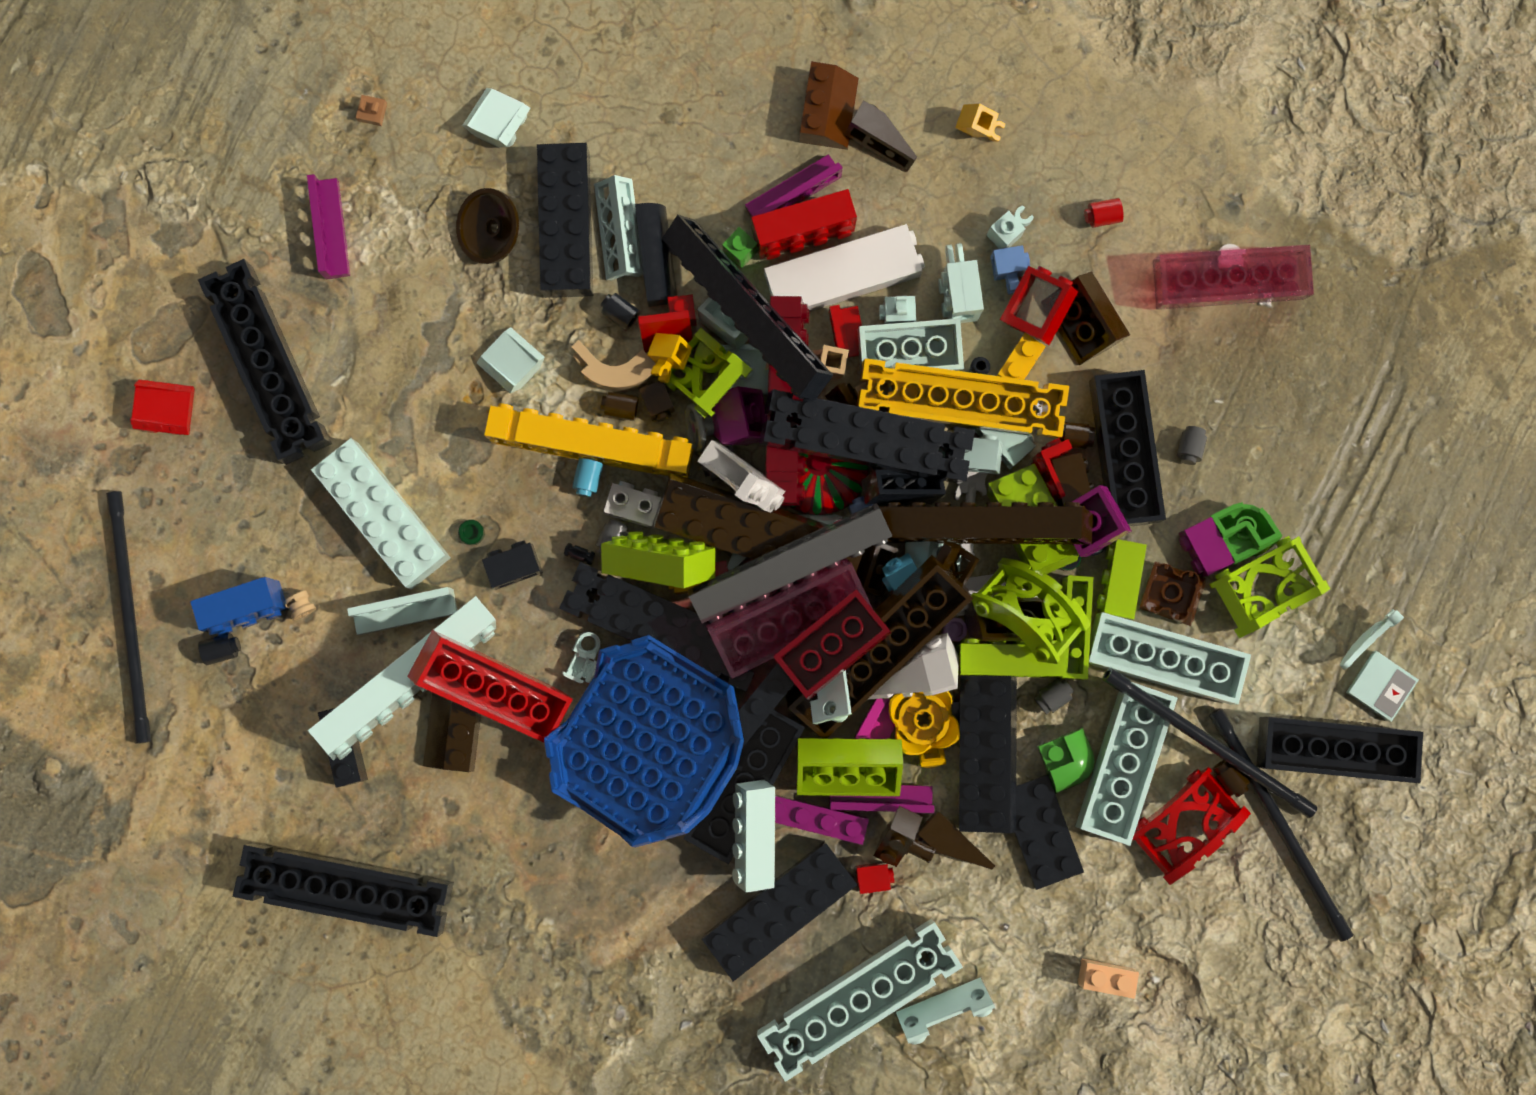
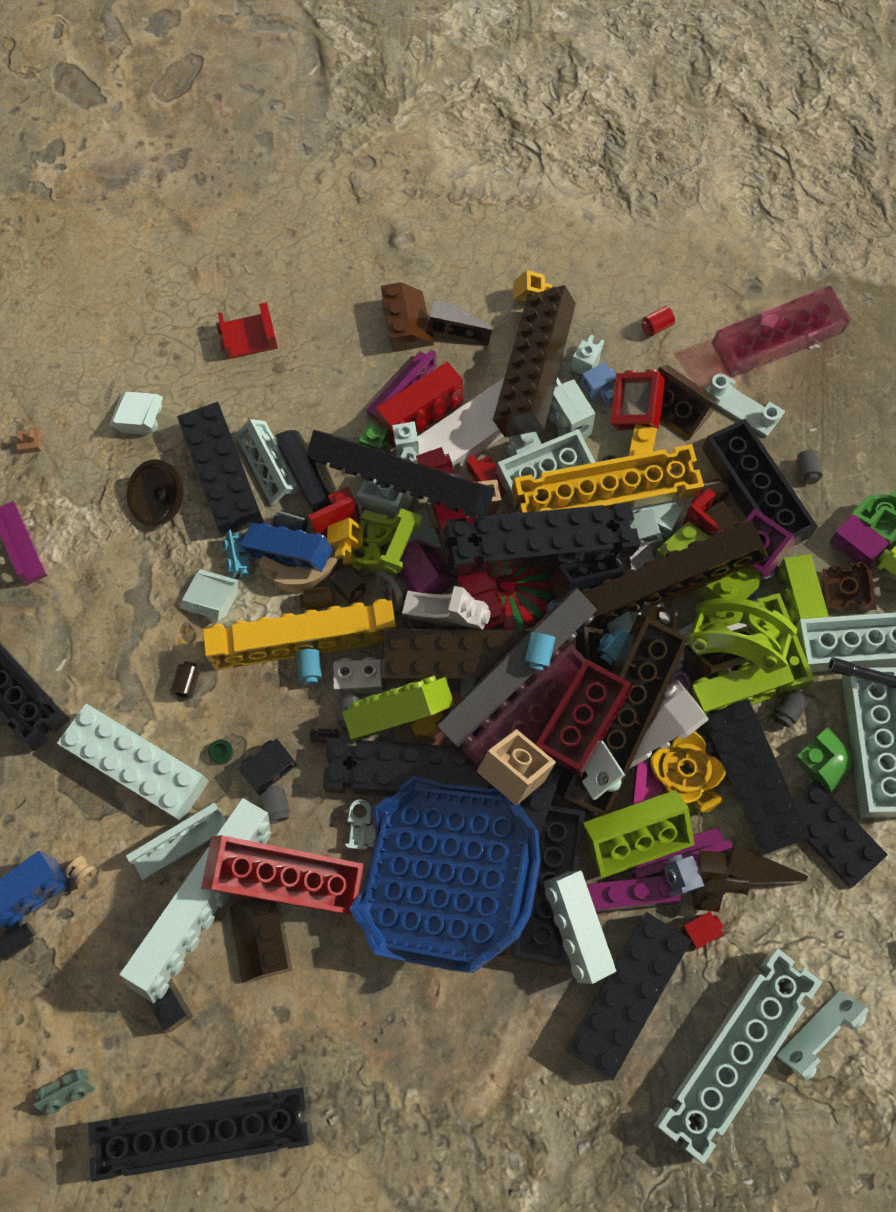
camera: 15 degrees left, 15 degrees down
none -> sand green hinge [34,1068,95,1116]
none -> dark brown brick [170,661,201,699]
none -> red panel [216,302,278,359]
none -> medium azure hinge [222,530,251,579]
none -> blue brick [240,522,333,572]
none -> dark grey brick [261,785,290,824]
none -> light aqua brick [392,422,419,462]
none -> tan brick [477,729,556,805]
none -> dark brown brick [493,285,576,438]
none -> medium azure brick [525,632,556,670]
none -> sand blue brick [664,854,704,898]
none -> light aqua brick [706,372,785,438]

